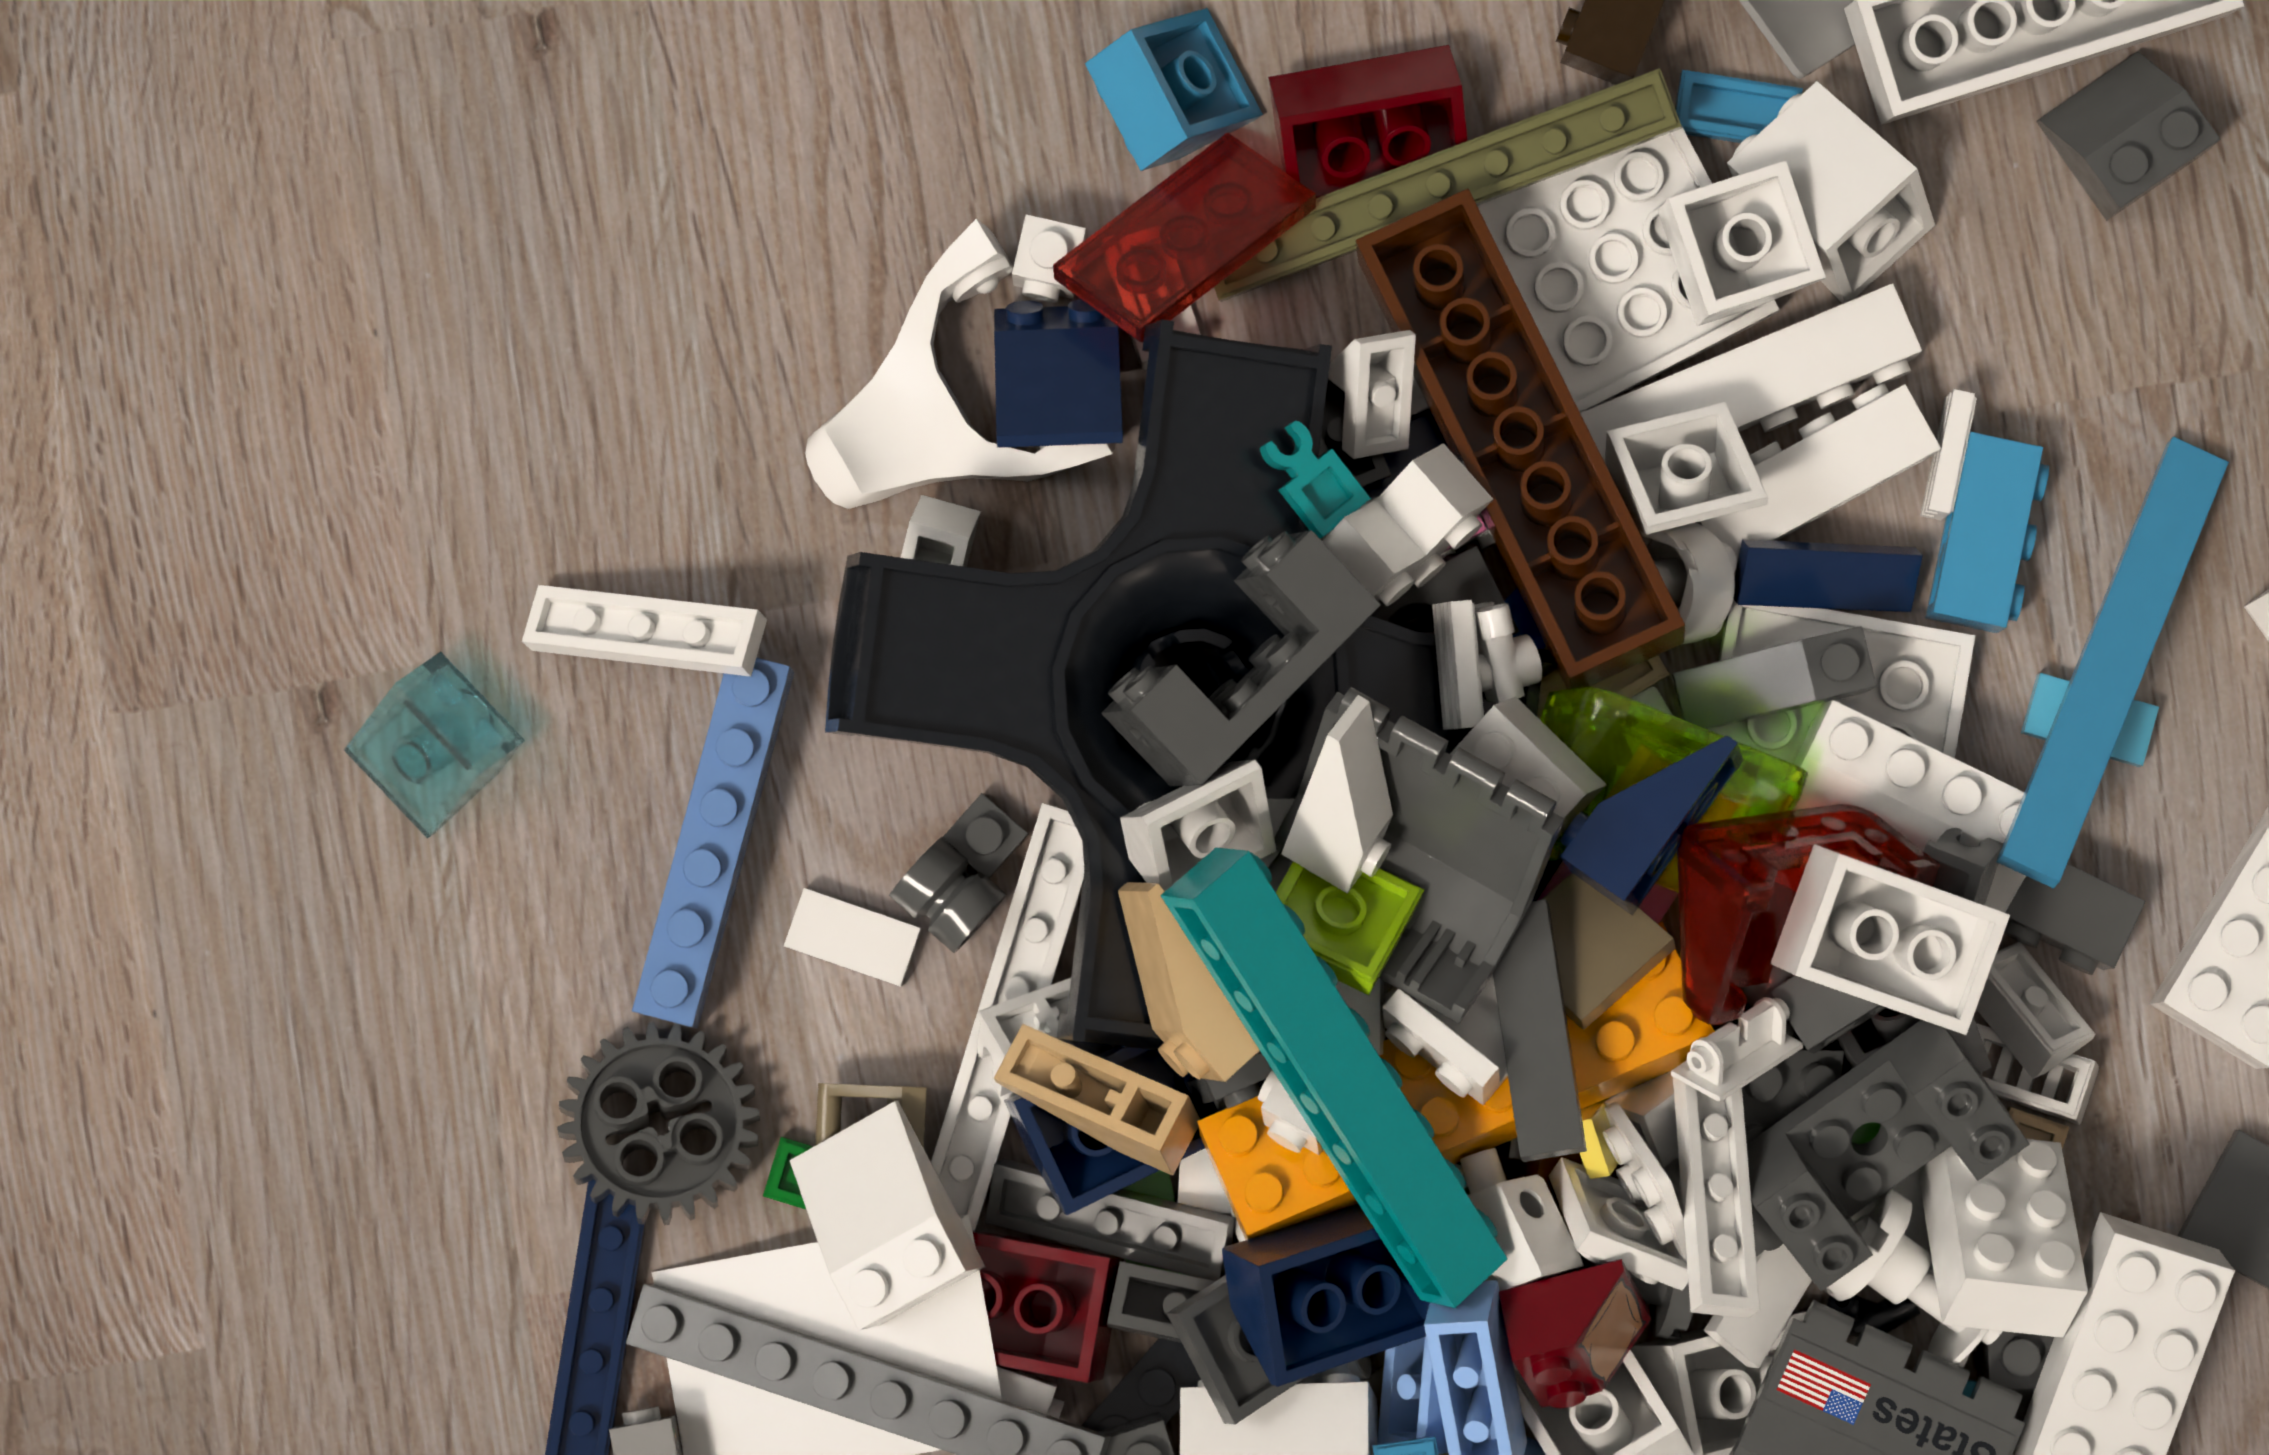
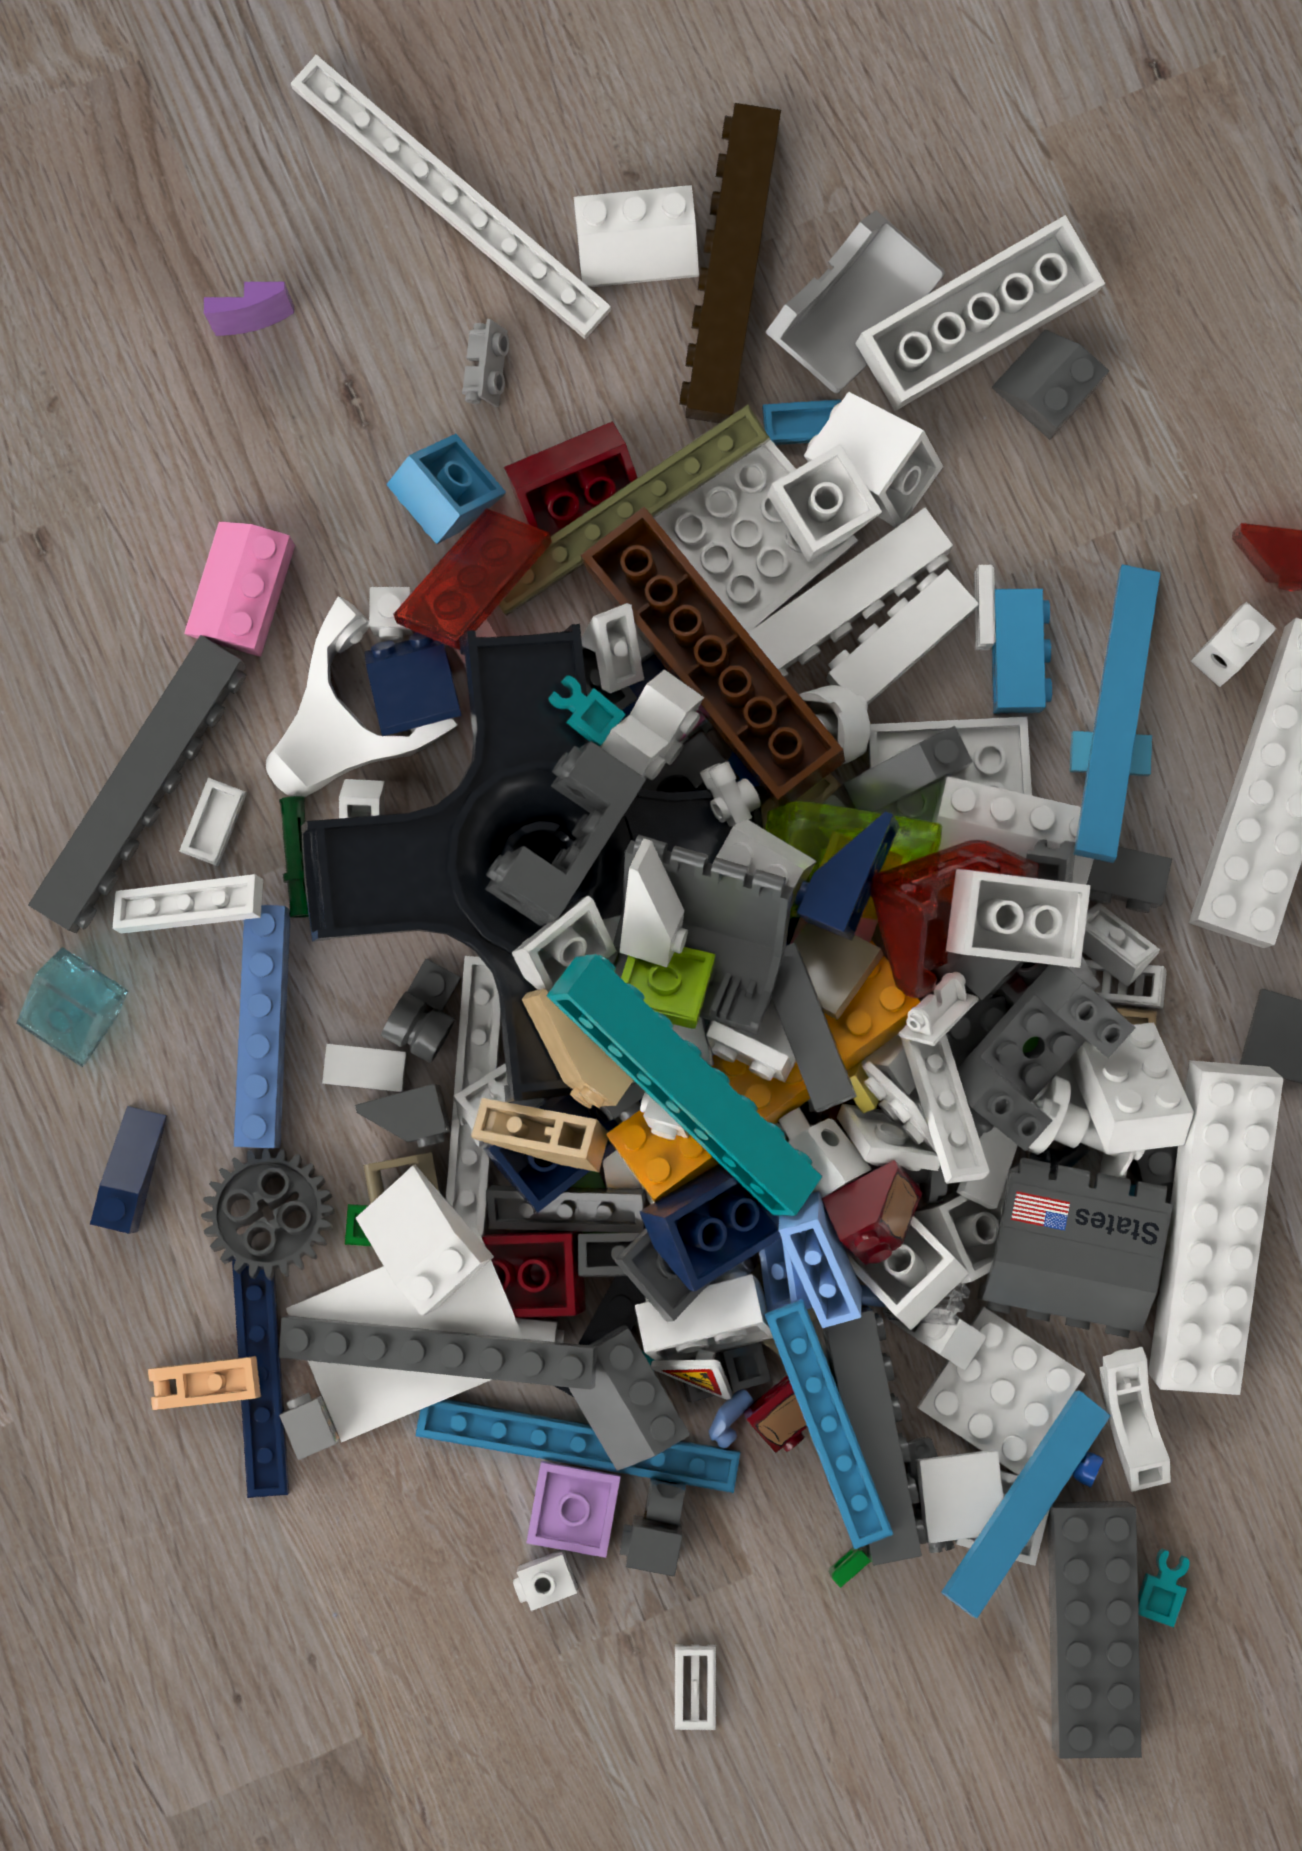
camera: 15 degrees left, 0 degrees up
white tile [1432,600,1484,730] -> none
white slope [1605,402,1768,534] -> none
dark blue tile [1733,539,1923,612] -> none
none -> dark grey brick [28,635,247,933]
none -> dark blue slope [90,1106,167,1234]
none -> light nougat plate [148,1356,261,1410]
none -> white tile [179,778,247,867]
none -> bright pink slope [184,522,295,657]
none -> dark green pin [279,796,309,918]
none -> dark grey slope [355,1084,451,1148]

